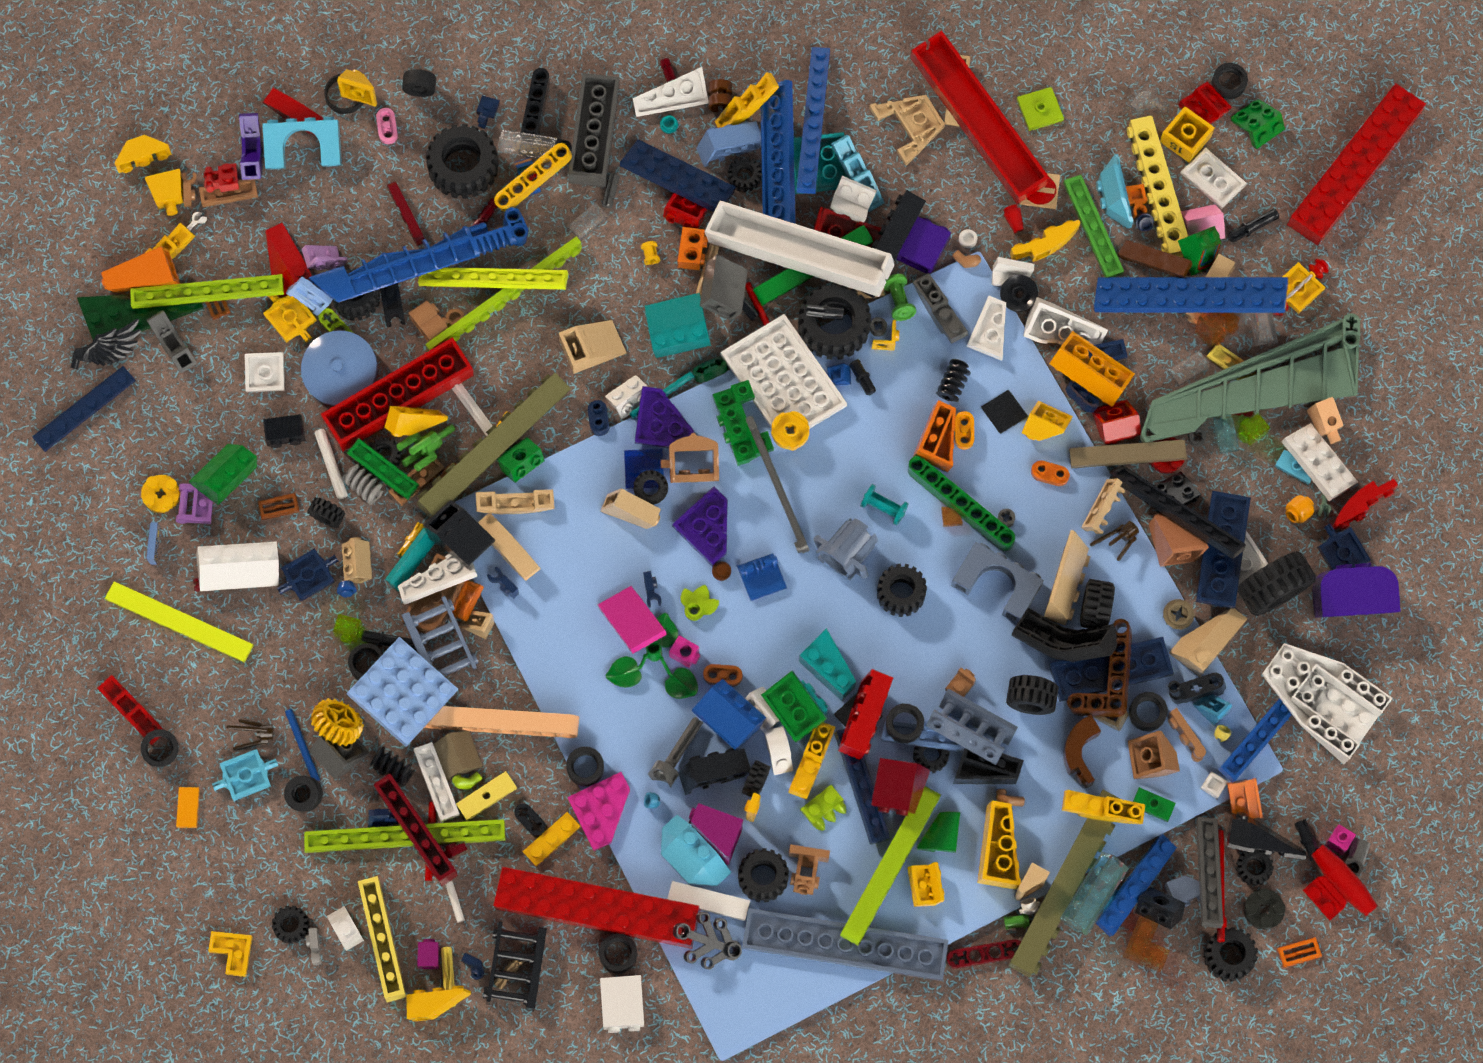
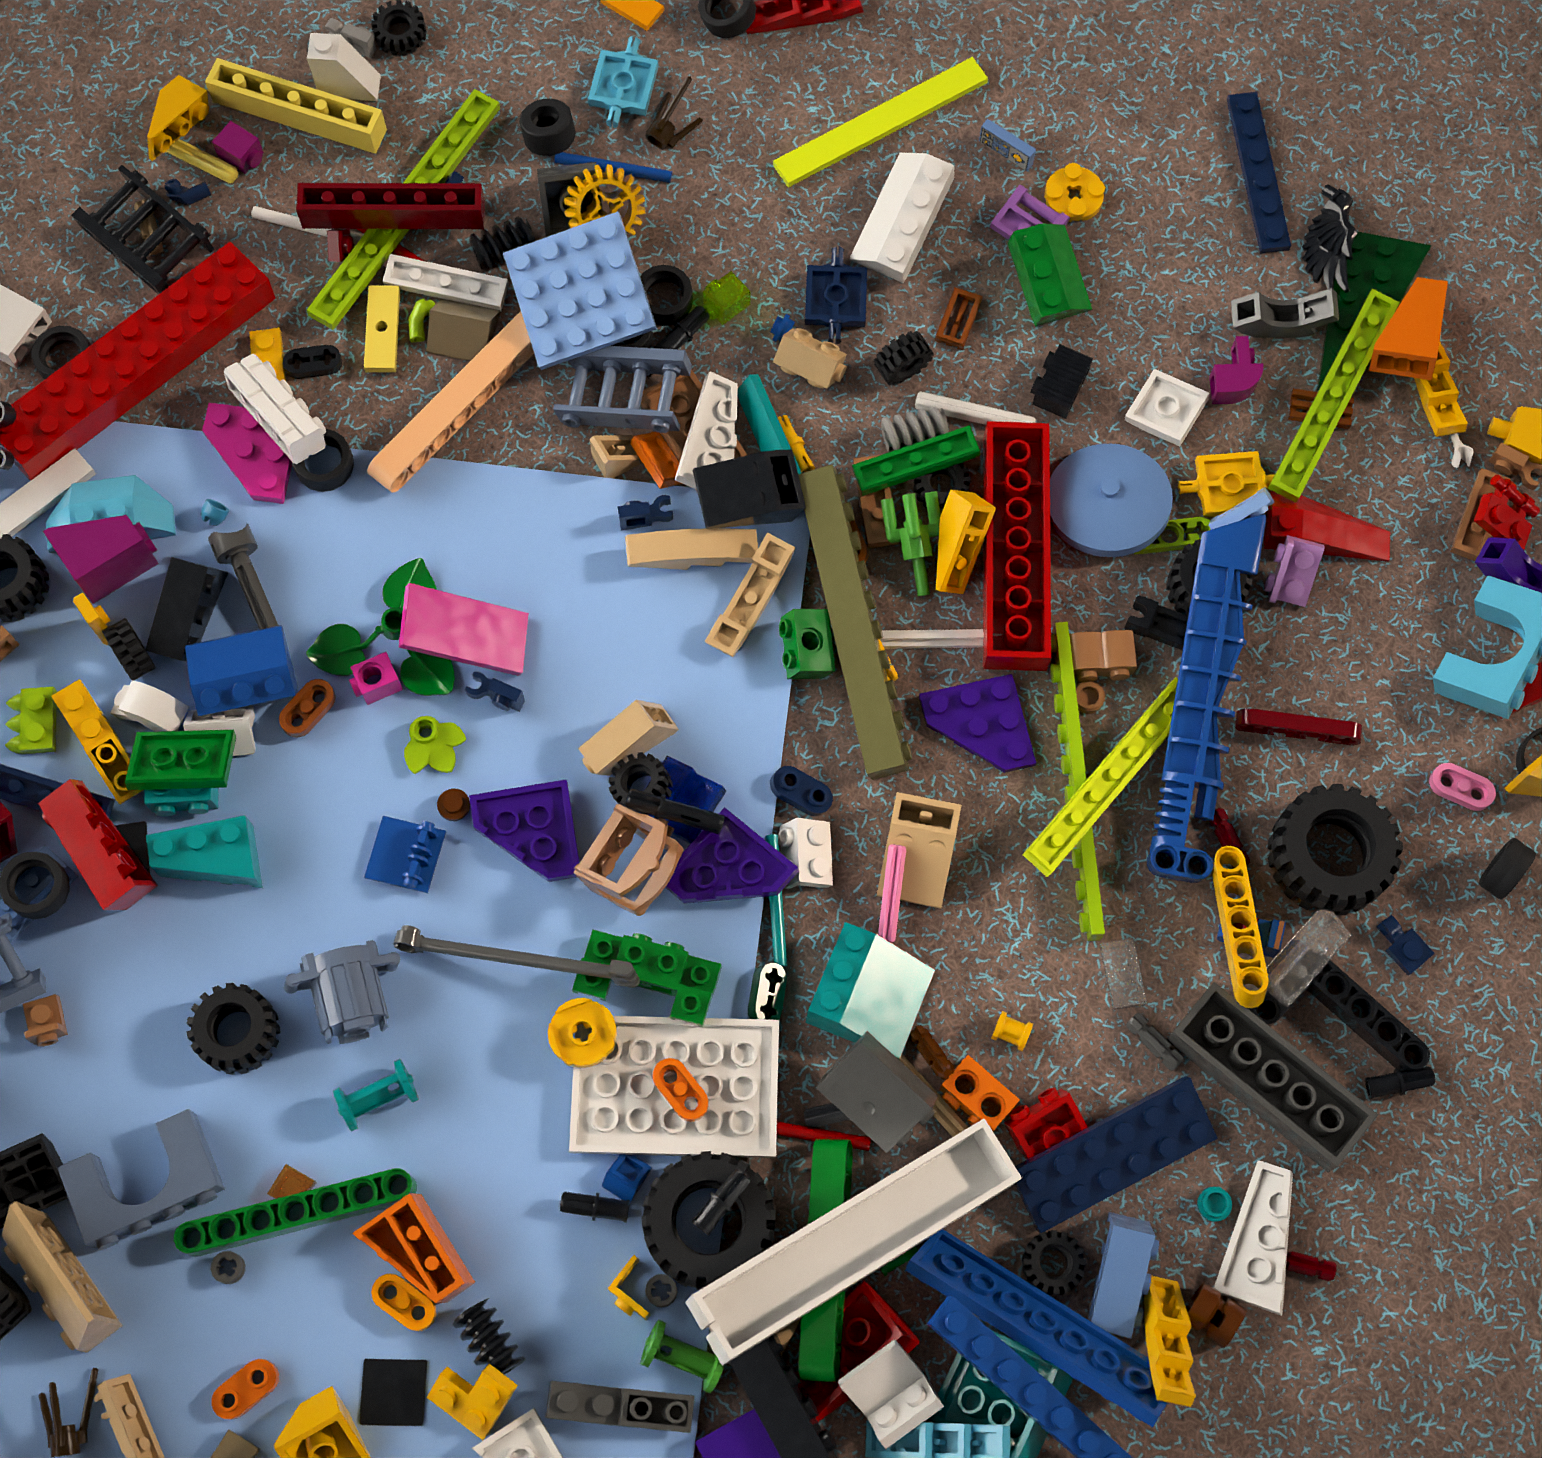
camera: 125 degrees right, 0 degrees up
none -> white brick [224,354,326,464]
none -> yellow plate [427,1364,518,1440]
none -> black axle [625,789,724,835]
none -> orange plate [653,1058,709,1122]
none -> bright pink axle [878,844,906,943]
none -> reddish brown axle [909,1025,955,1080]
none -> dark purple plate [918,674,1036,773]
none -> magenta brick [1209,336,1263,404]
none -> black axle [1365,1066,1436,1099]

